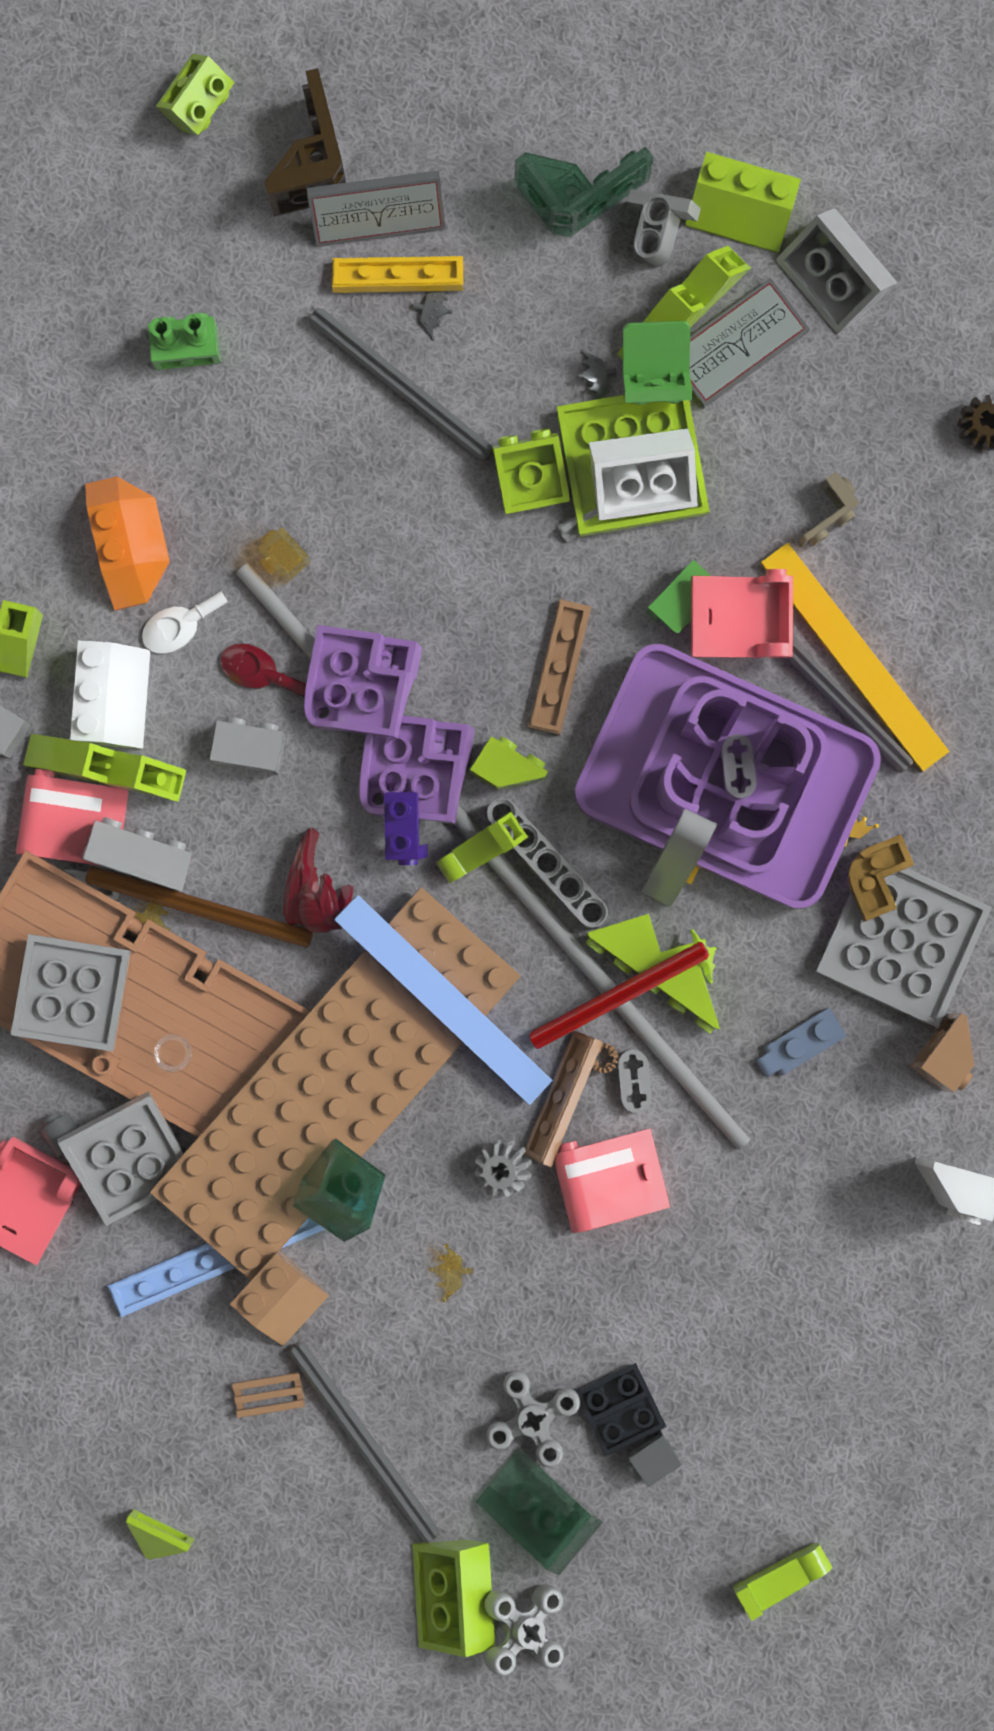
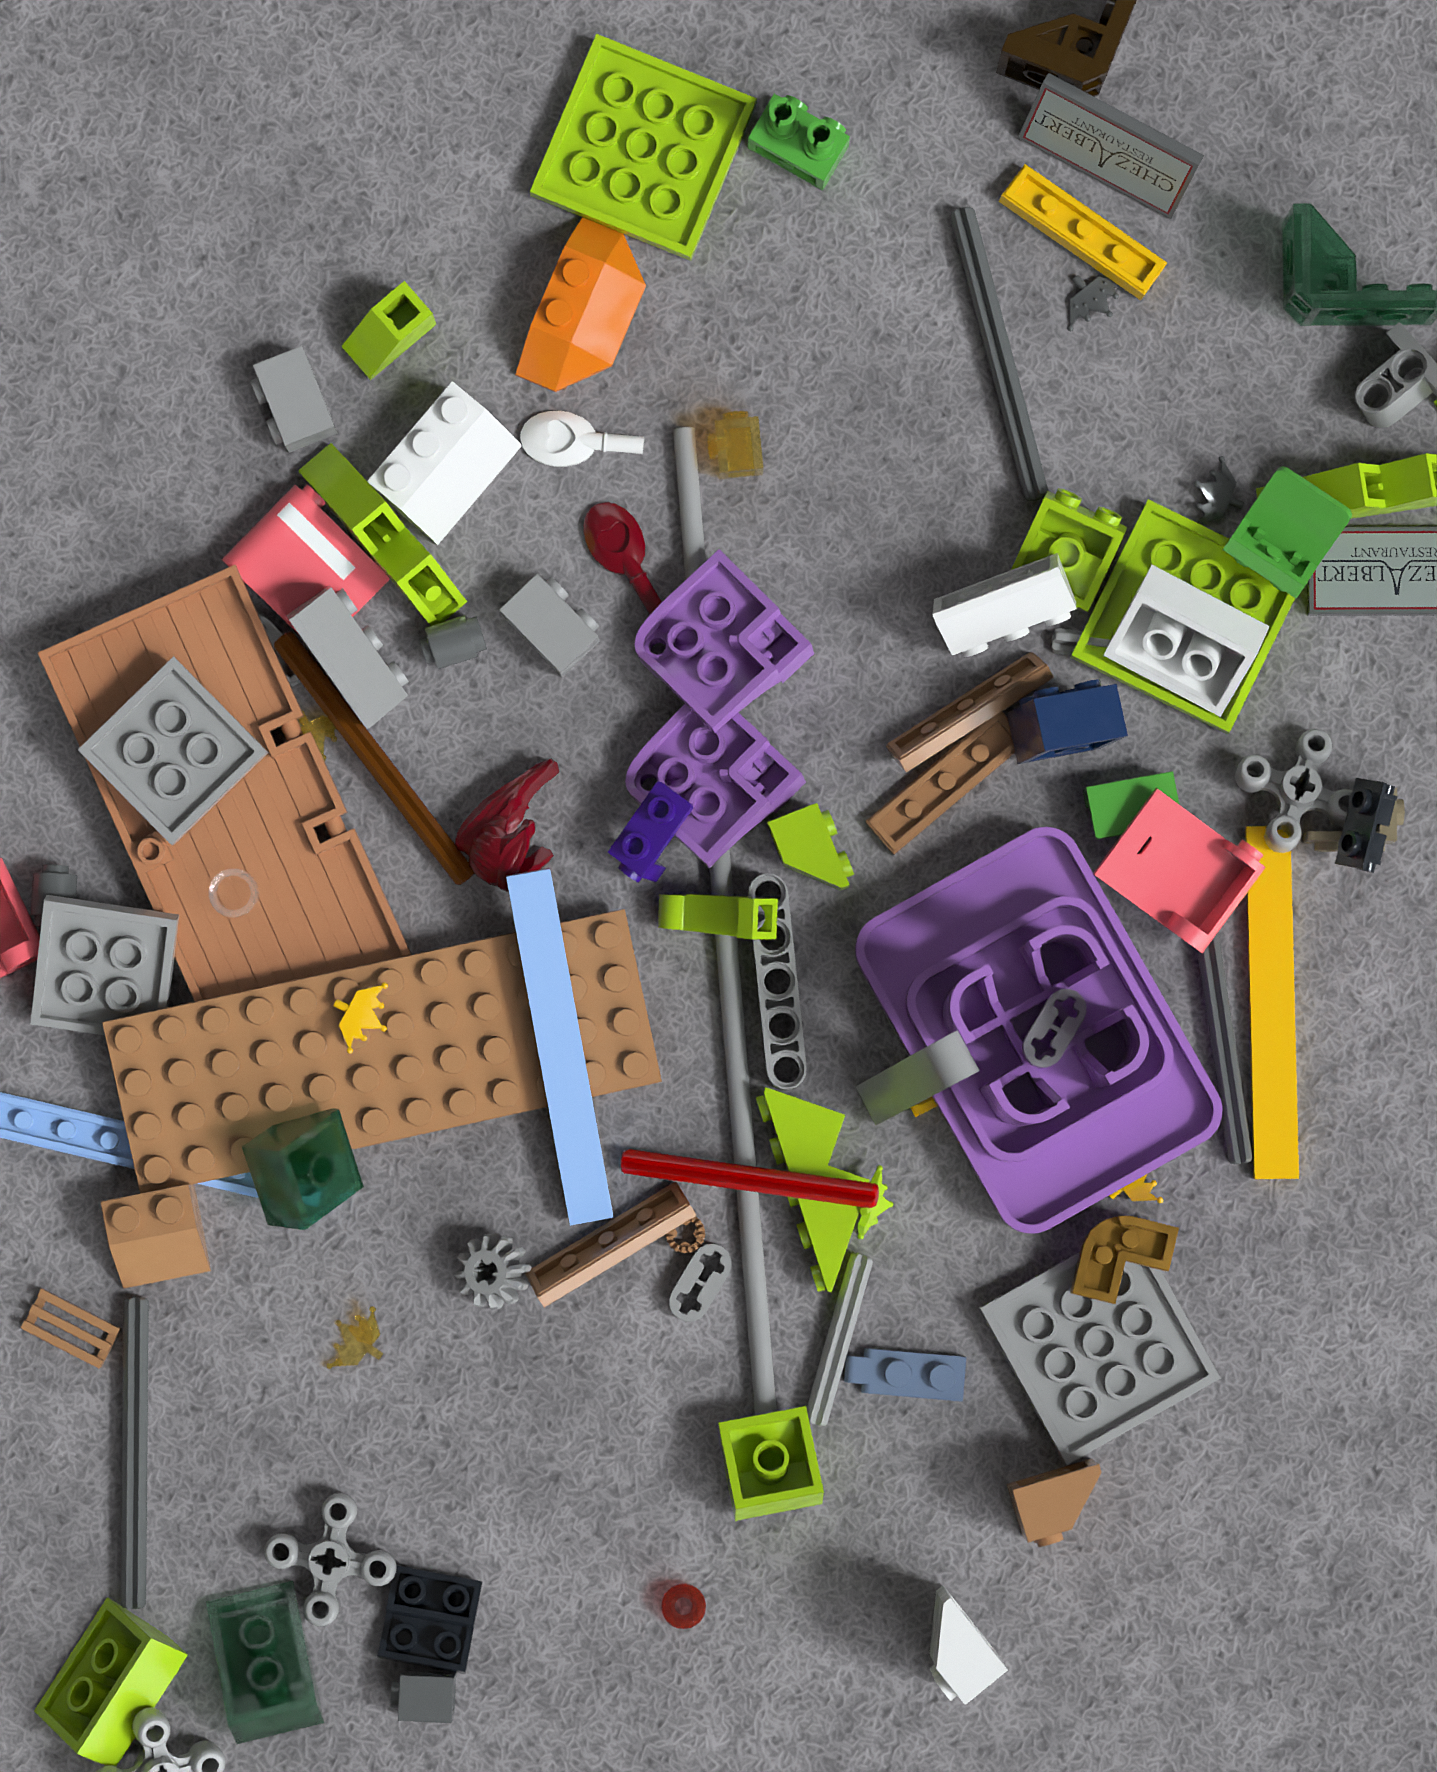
camera: 35 degrees right, 0 degrees up
coral door [554,1129,670,1233] -> none
none -> yellow piece [334,982,388,1053]
none -> dark grey brick [419,615,487,670]
none -> lime plate [530,34,757,261]
none -> clear red plate [661,1583,706,1629]
none -> lime slope [718,1406,824,1521]
none -> light grey axle [807,1253,873,1426]
none -> medium nougat tile [886,652,1054,772]
none -> white slope [932,553,1077,657]
none -> dark blue brick [1007,679,1128,764]
none -> light grey gear [1234,729,1352,853]
none -> black hinge [1335,778,1398,873]

